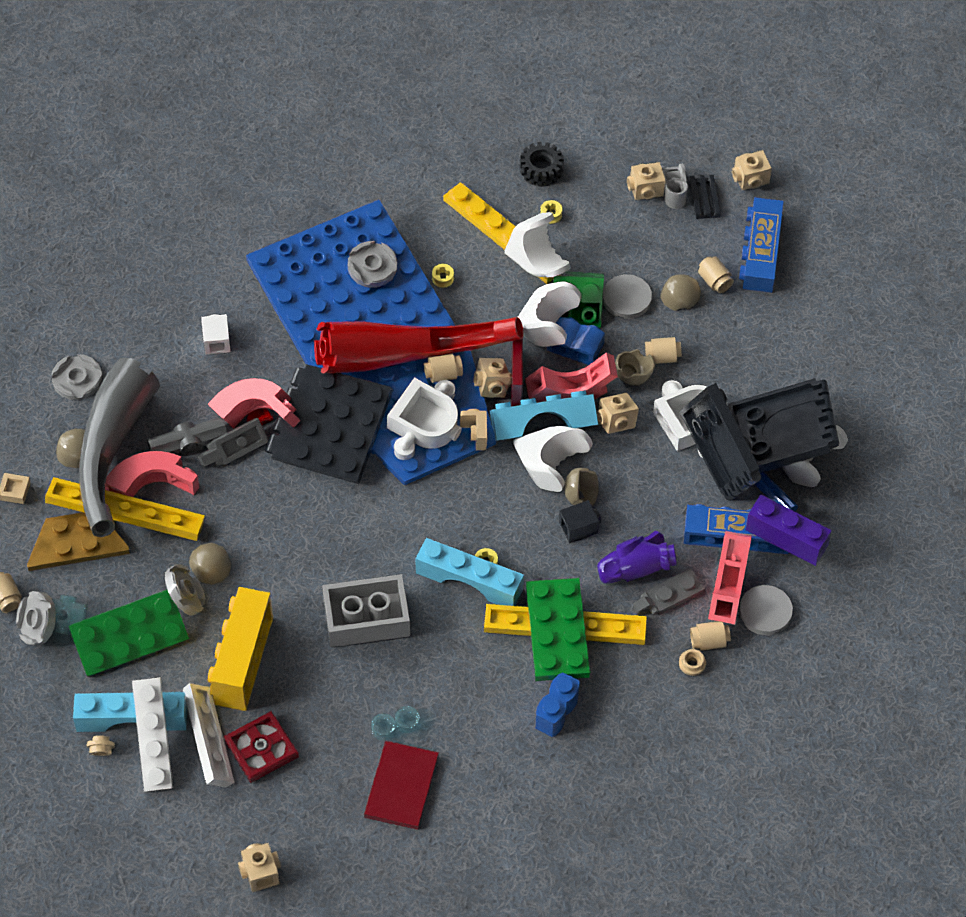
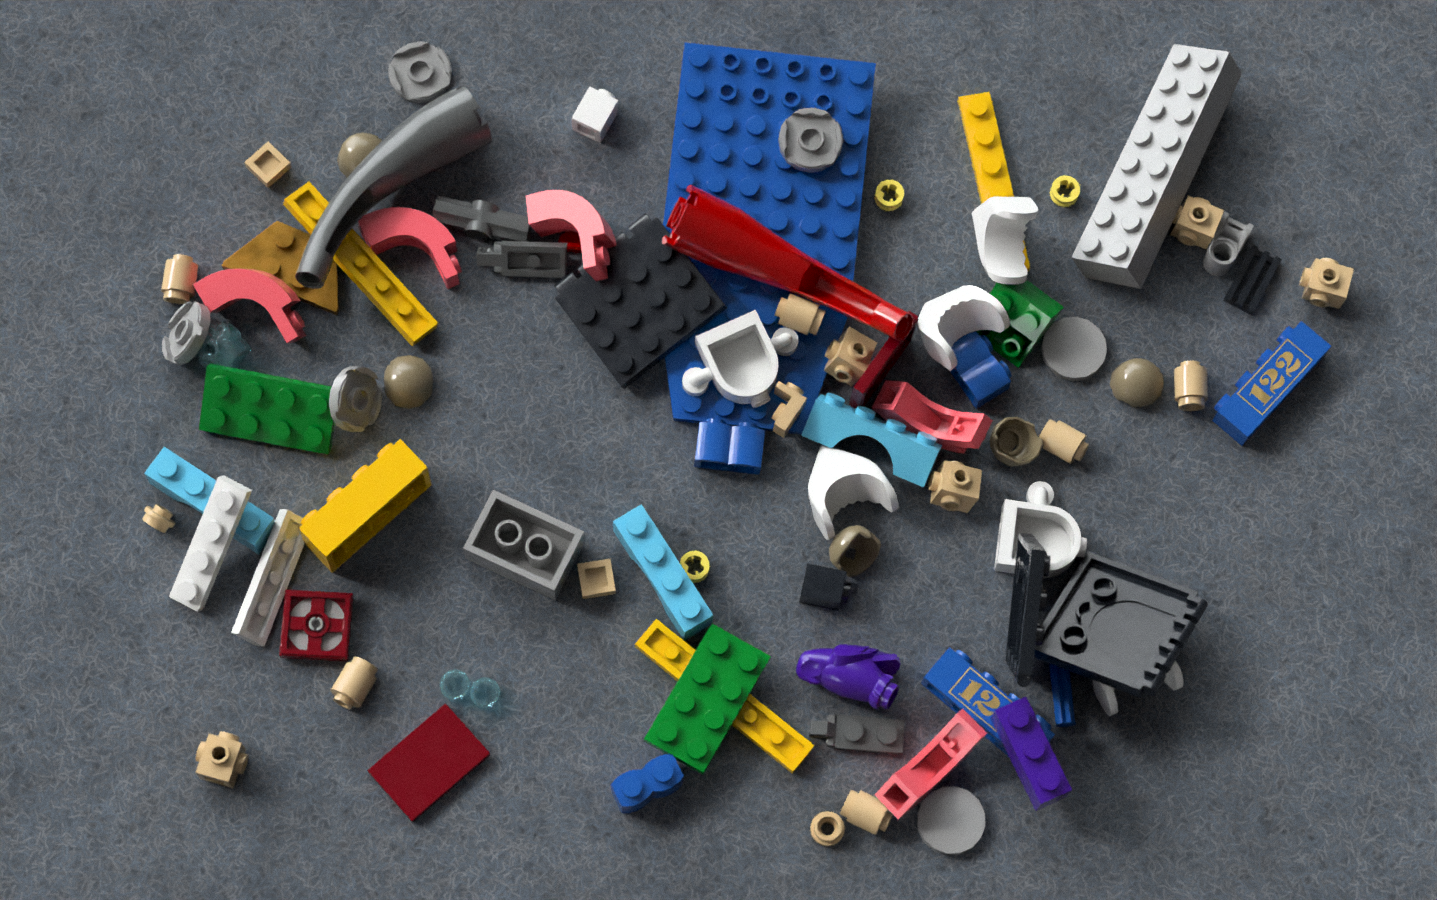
camera: 30 degrees right, 15 degrees up
black tyre [520,142,564,187] -> none
none -> coral arch [193,269,306,343]
none -> tan brick [331,657,378,710]
none -> tan plate [577,559,616,599]
none -> blue brick [694,418,765,475]
none -> brick [1071,44,1242,289]

